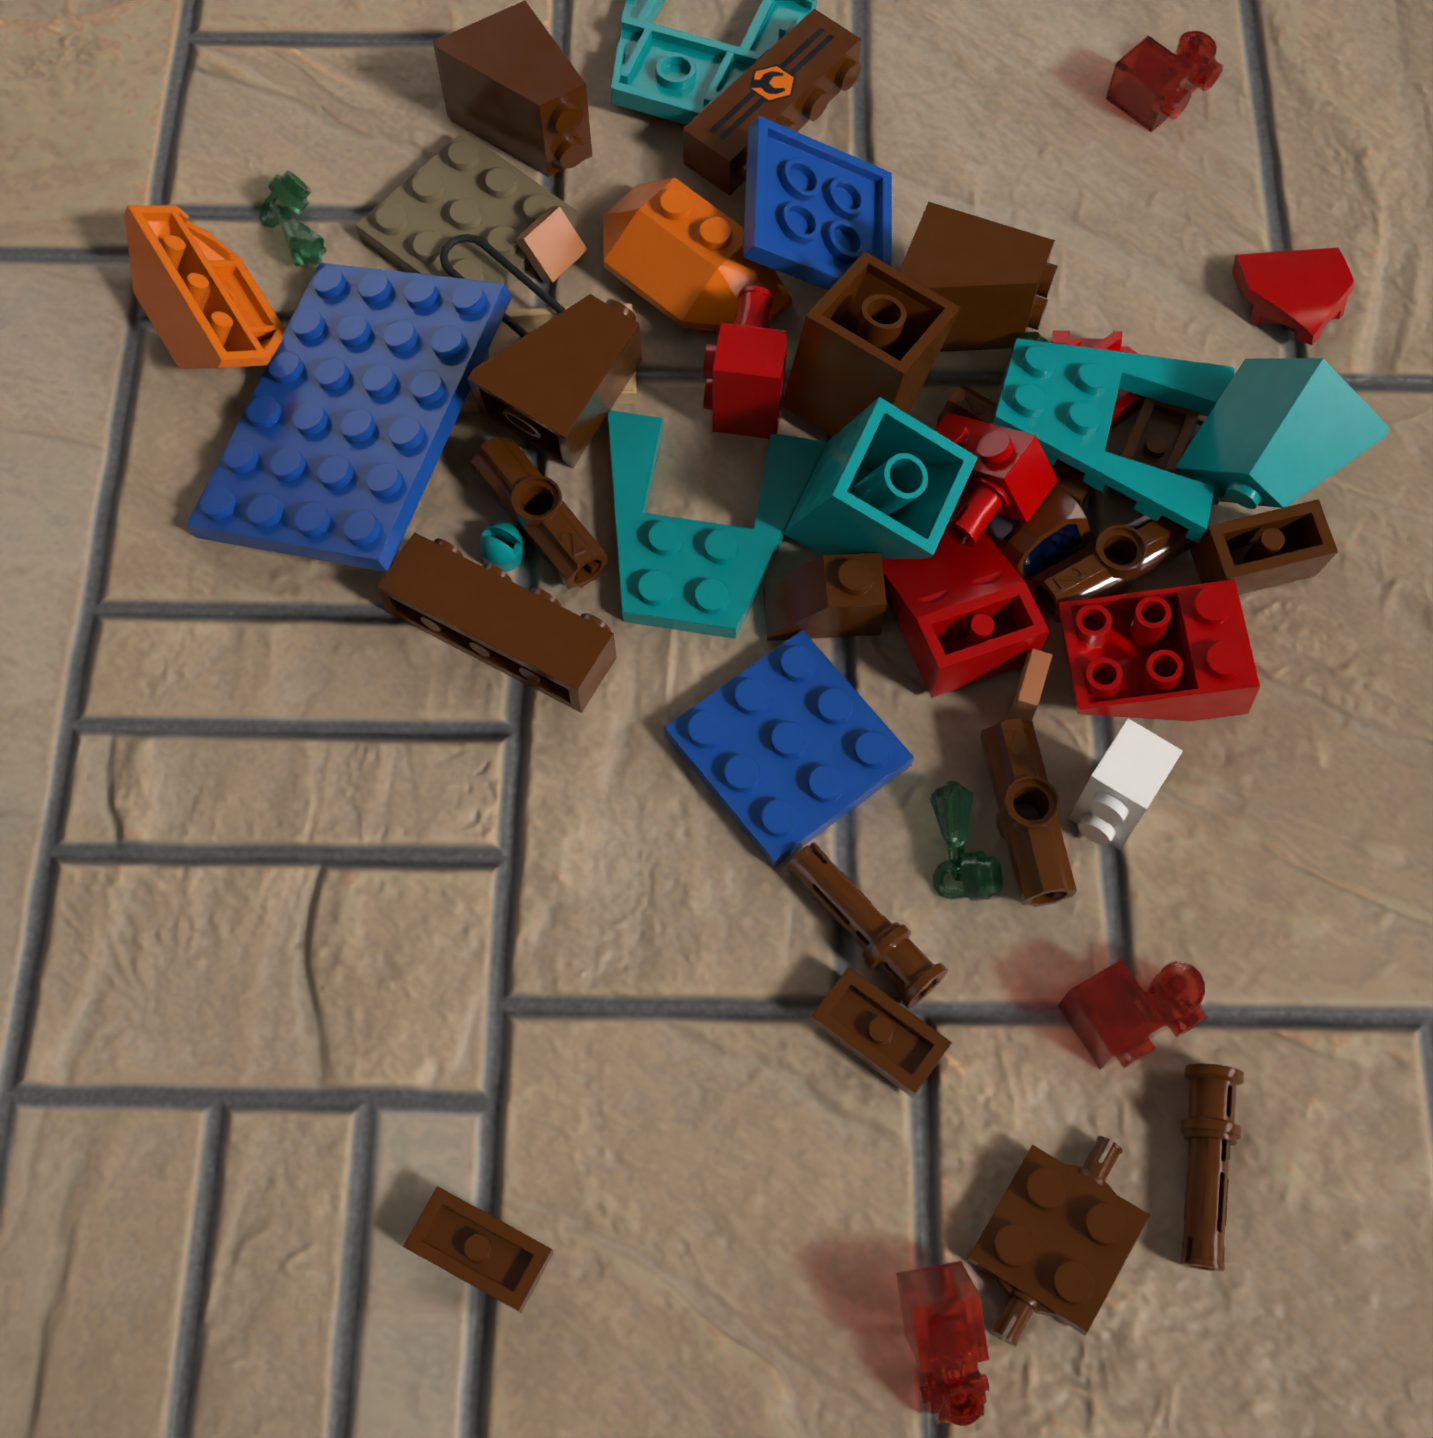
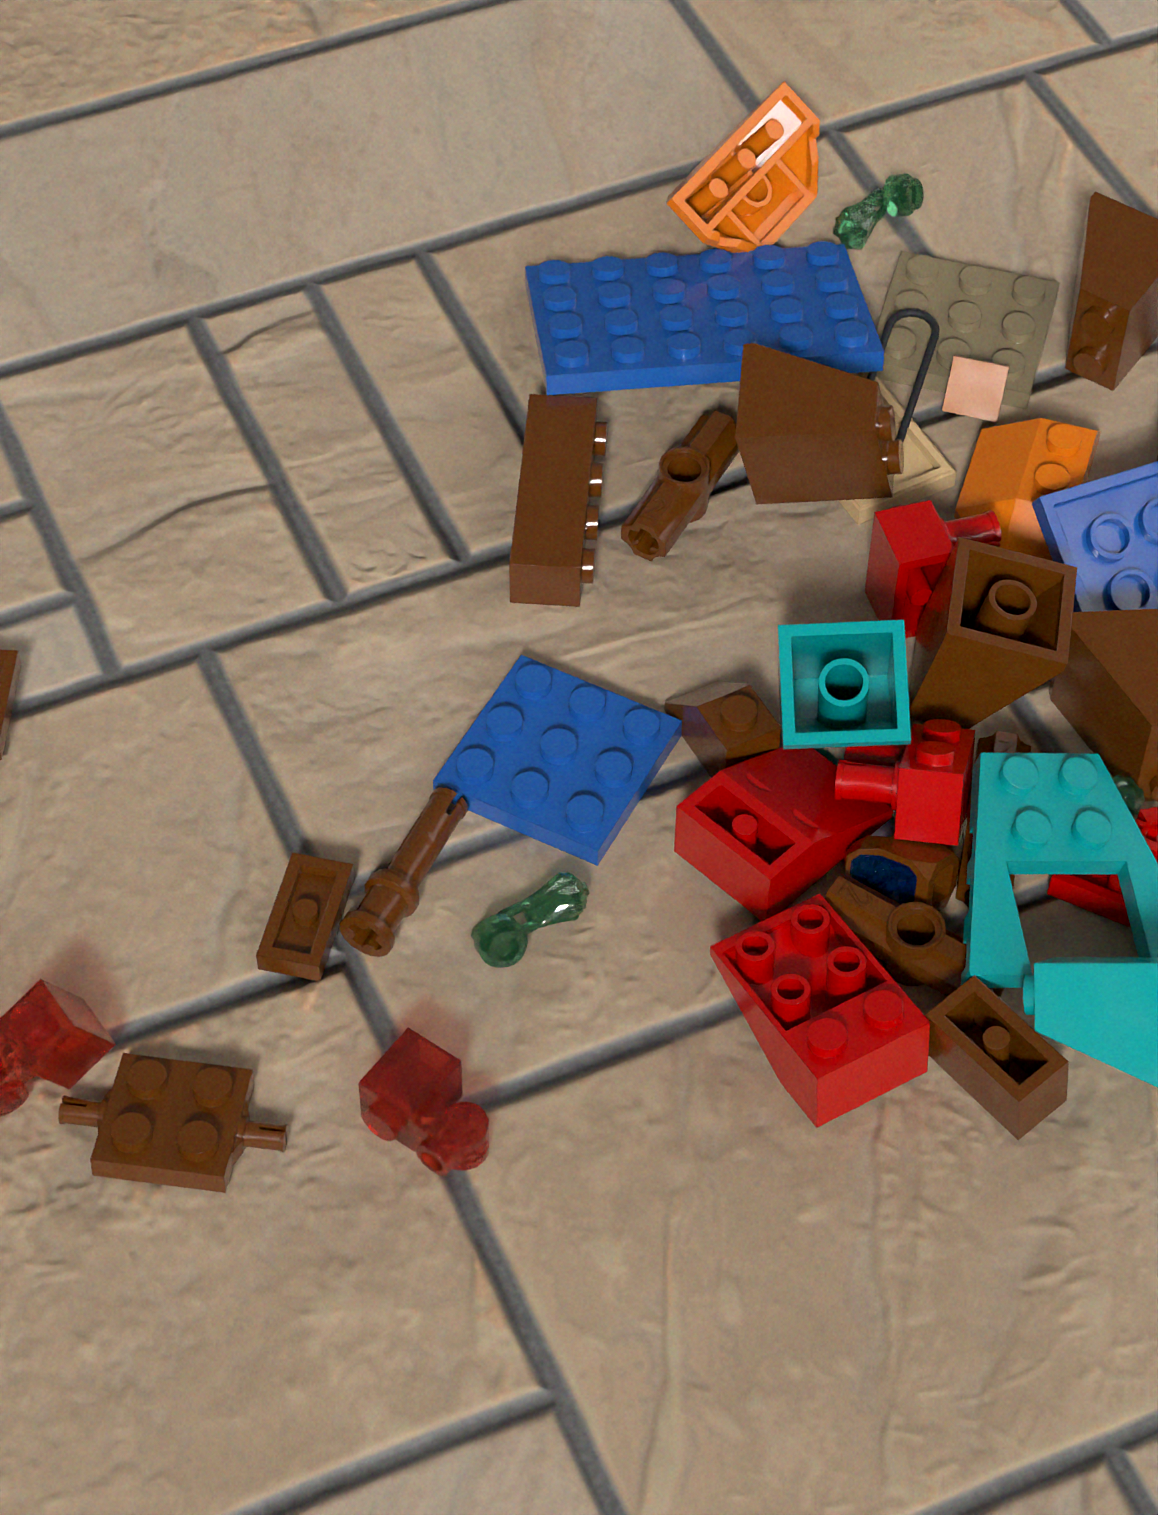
camera: 65 degrees right, 15 degrees down
teal hinge [479,522,526,572] -> none
teal wing [608,410,825,639] -> none
reddish brown piece [980,718,1077,907] -> none
nougat tile [1007,649,1053,721] -> none
white brick [1068,718,1183,850] -> none
reddish brown plate [1108,397,1200,494] -> none
reddish brown pin [1180,1063,1244,1271] -> none

